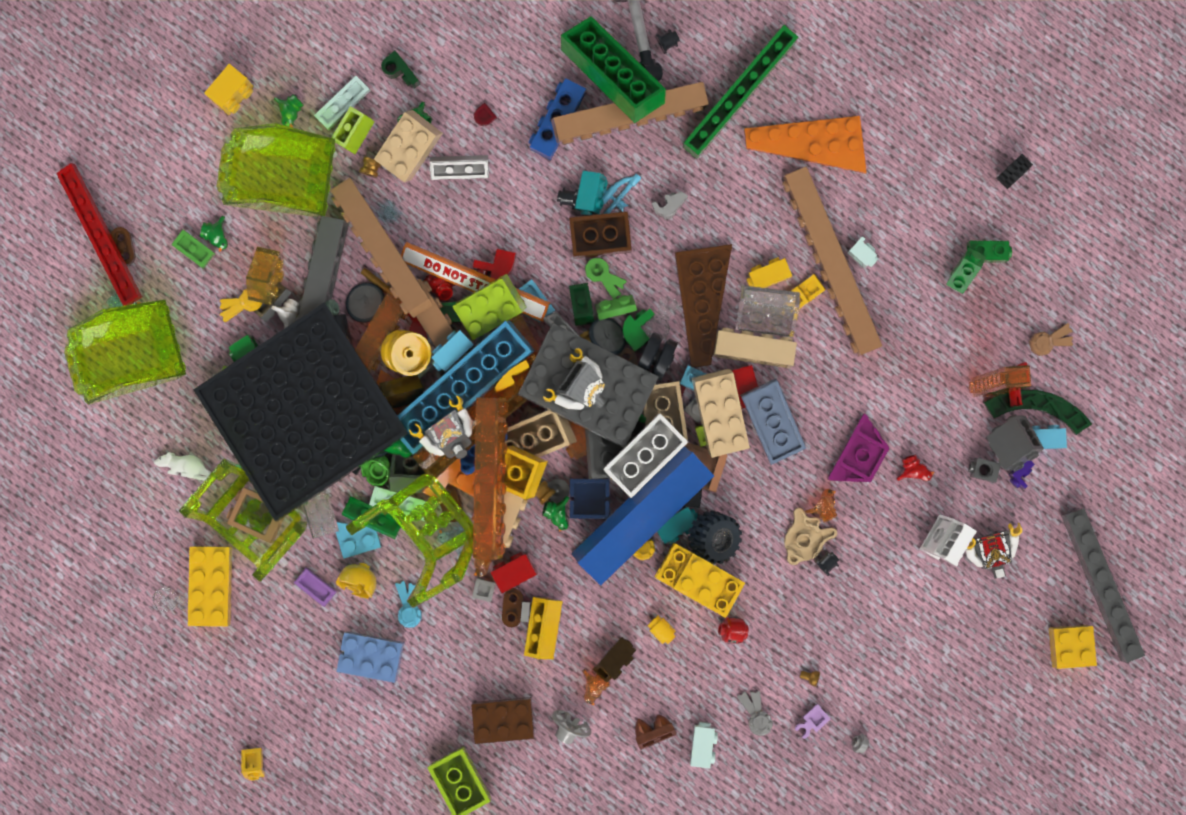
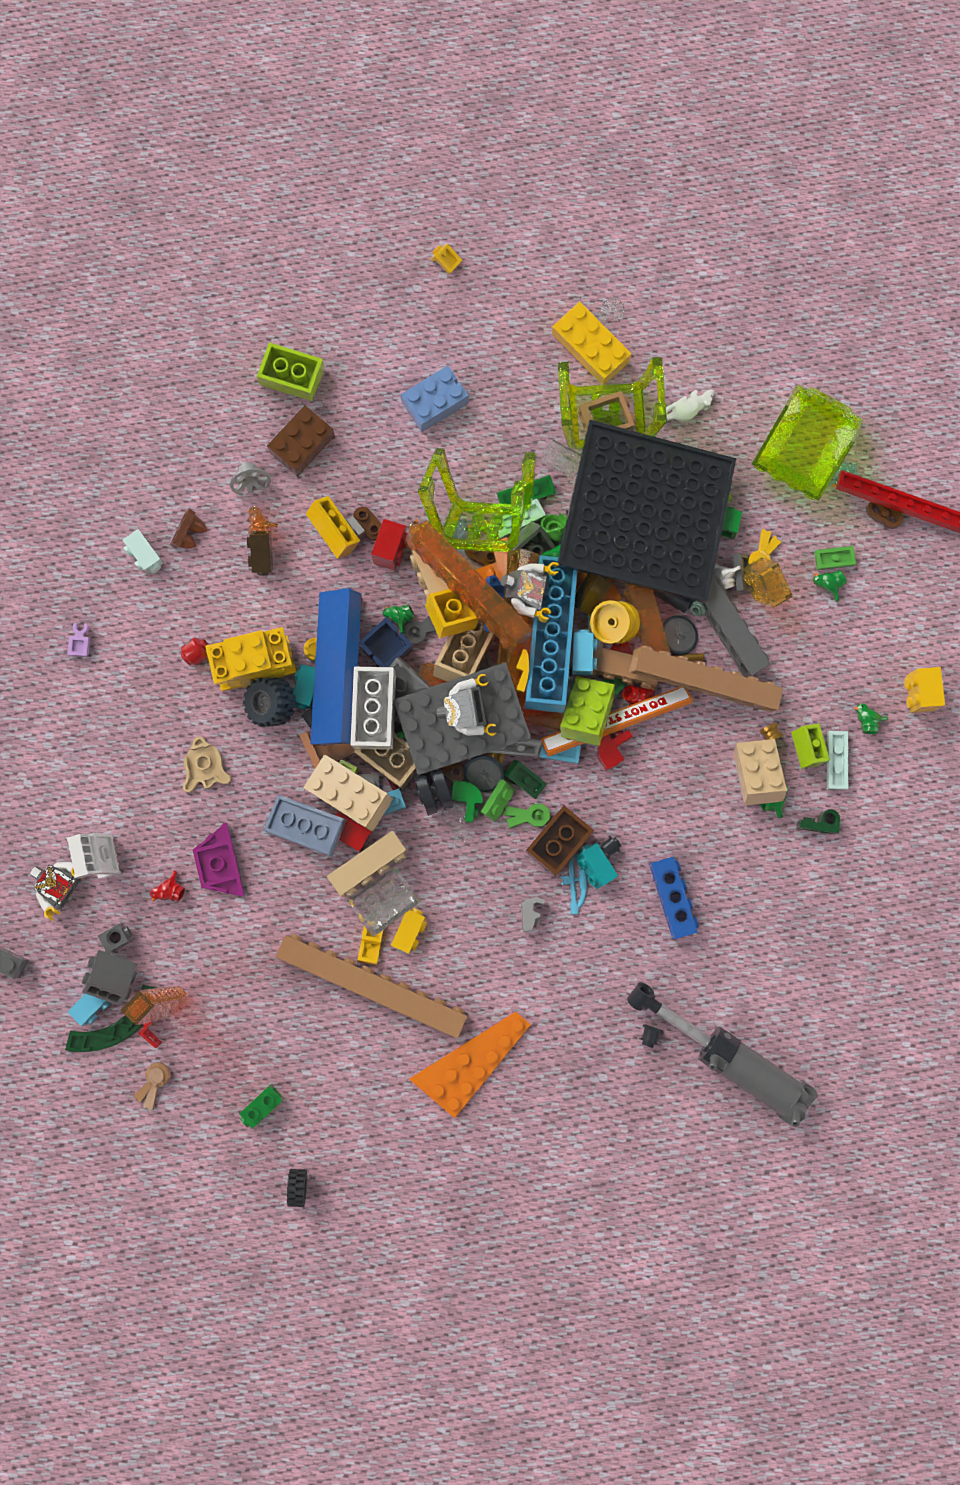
camera: 130 degrees right, 5 degrees down
clear neon green windscreen [216,123,335,217] -> none
medium lavender tile [294,567,337,607] -> none
medium azure wing [333,522,382,559] -> none
yellow cylinder [336,563,377,599] -> none
clear light blue tile [379,200,403,223] -> none
medium azure piece [395,581,422,628] -> none
light grey slope [429,155,489,180] -> none
light grey plate [472,578,496,602] -> none
dark red tile [474,103,497,126] -> none
pearl gold wheel [535,481,556,505] -> none
medium nougat brick [551,82,709,145] -> none
green brick [561,16,666,123] -> none
yellow brick [647,615,676,644] -> none
reddish brown wing [674,244,733,368] -> none
green brick [683,25,799,159] -> none
light grey piece [737,691,773,736] -> none
pearl gold piece [800,671,820,687] -> none
clear orange animal [805,489,838,523] -> none
black brick [814,551,839,576] -> none
light aqua brick [848,236,879,268] -> none
light grey plate [851,734,869,753] -> none
green brick [946,248,986,294] -> none
dark purple bracket [1008,461,1035,489] -> none

